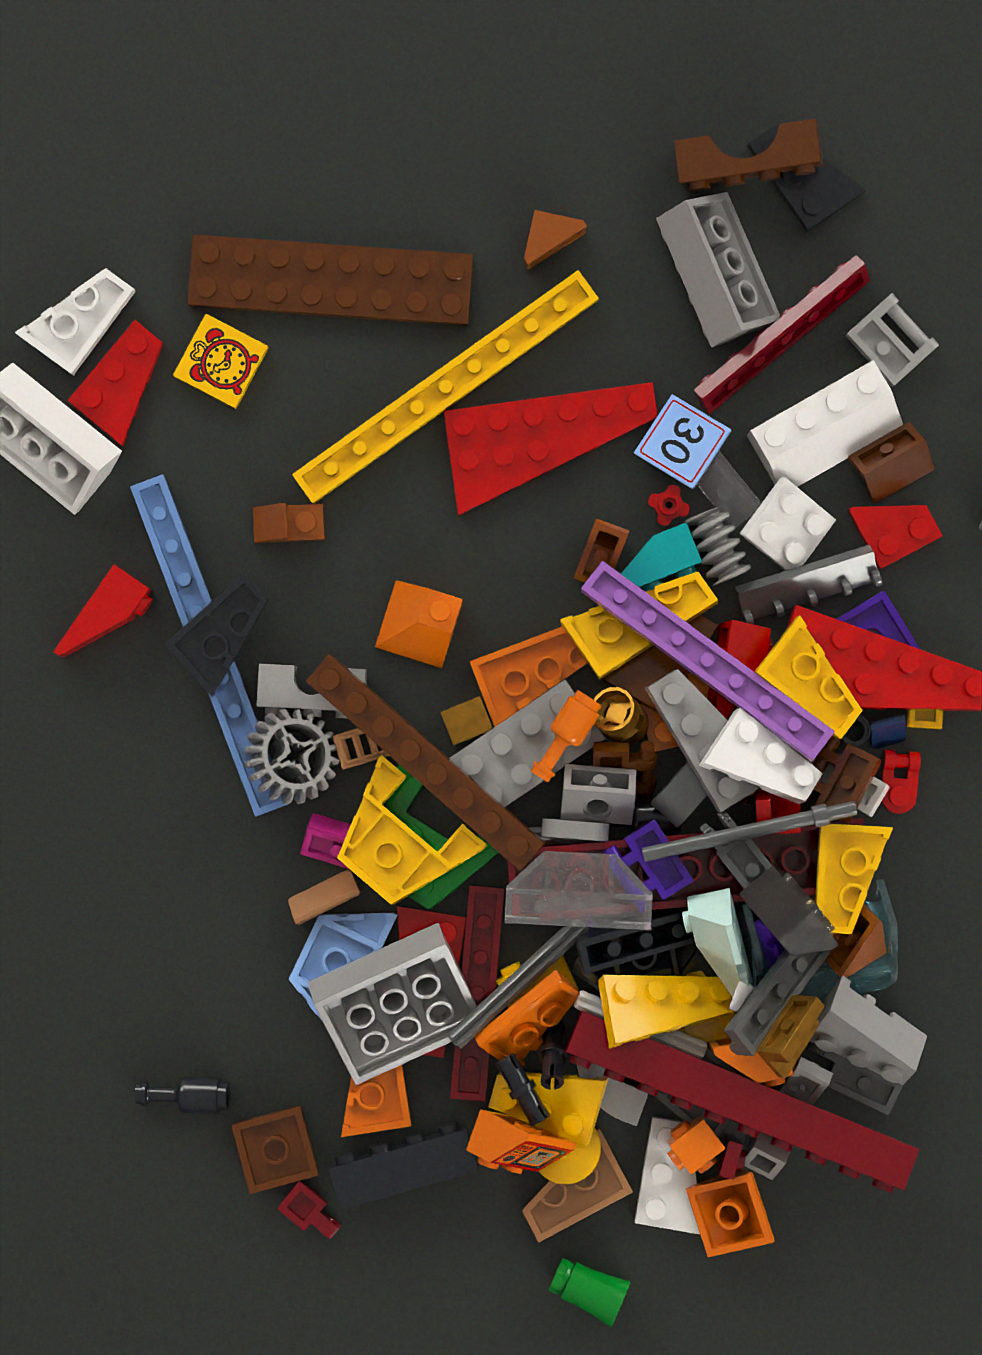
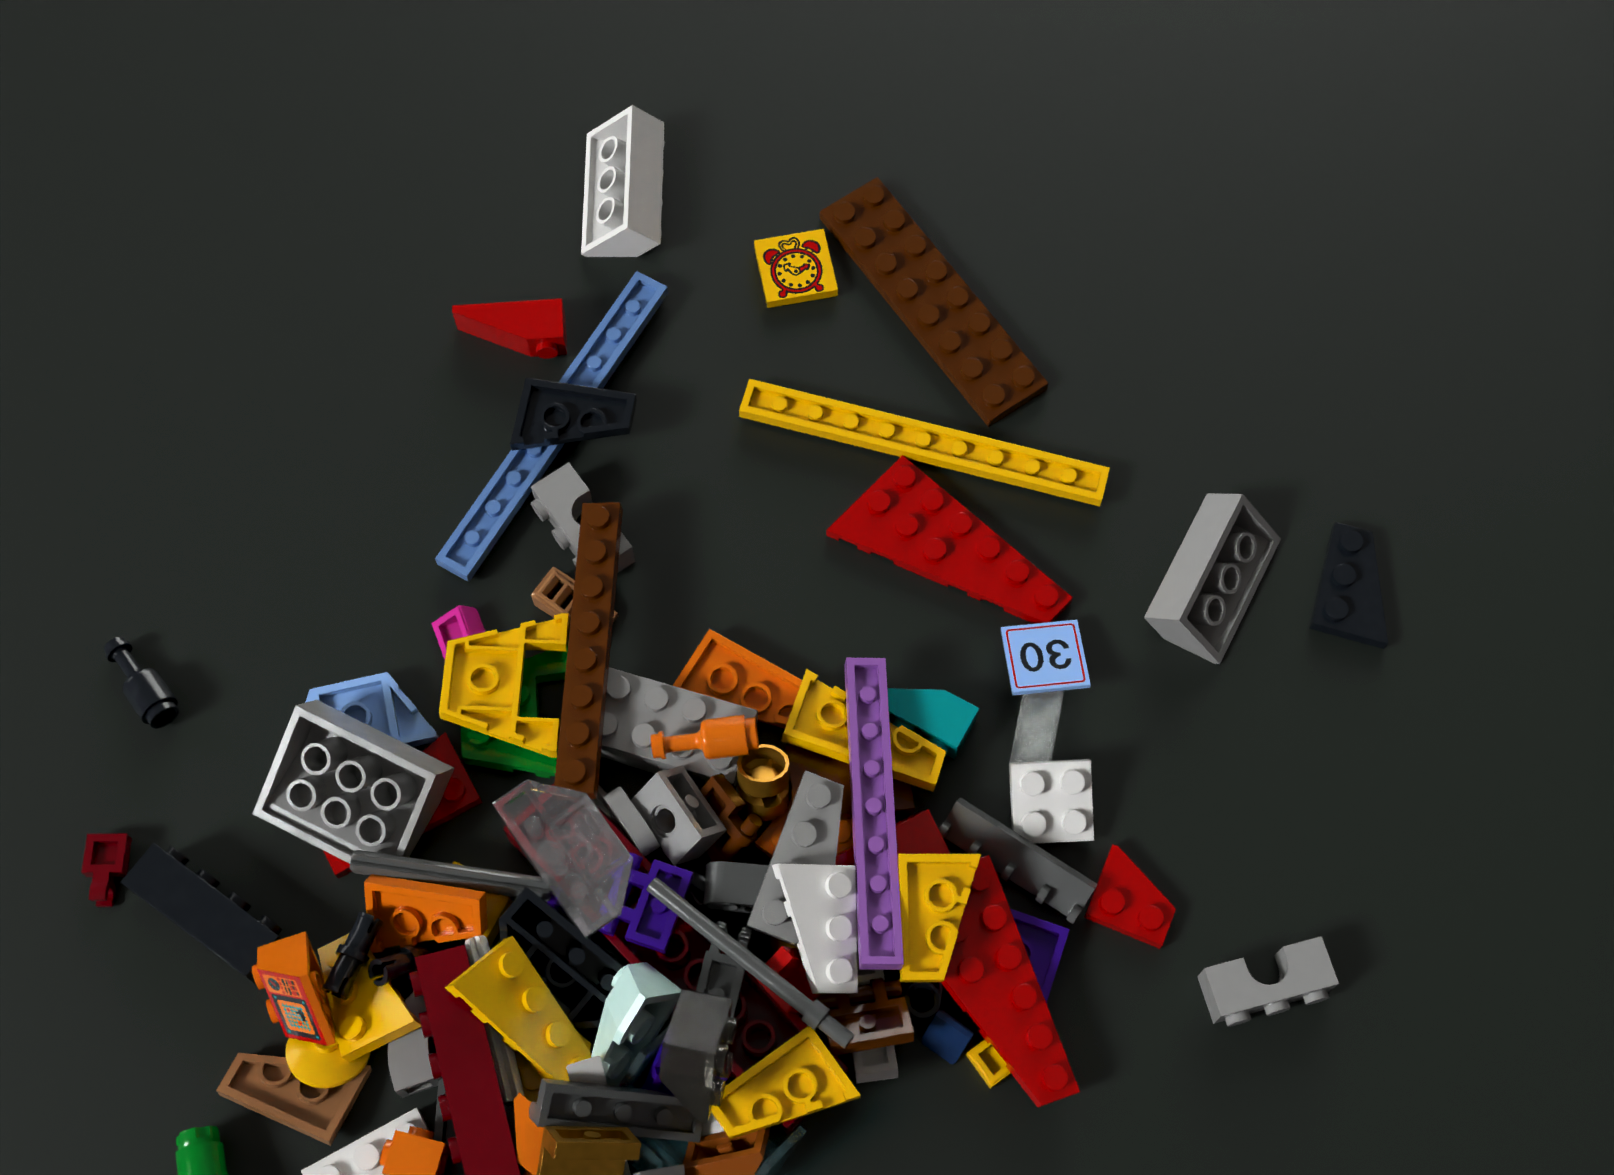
camera: 50 degrees right, 20 degrees down
white wing [15,268,136,376] -> none
red wing [67,320,163,447] -> none
reddish brown plate [231,1105,319,1194] -> none
light grey gear [243,708,340,804] -> none
dark orange slope [253,503,325,543] -> none
medium nougat slope [288,869,362,925] -> none
orange wing [341,1065,412,1137] -> none
orange slope [375,580,463,668] -> none
pearl gold panel [440,696,492,745] -> none
dark red plate [450,885,505,1102] -> none
dark orange slope [523,210,587,271] -> none
dark orange slope [574,518,629,582] -> none
red plate [648,485,690,526] -> none
reddish brown arch [674,118,823,192] -> none
light grey piece [685,507,751,586] -> none
dark red plate [694,255,870,415] -> none
white slope [747,360,903,487] -> none
light grey plate [845,293,939,387] -> none
reddish brown panel [848,422,935,503] -> none
red plate [881,749,921,814] -> none

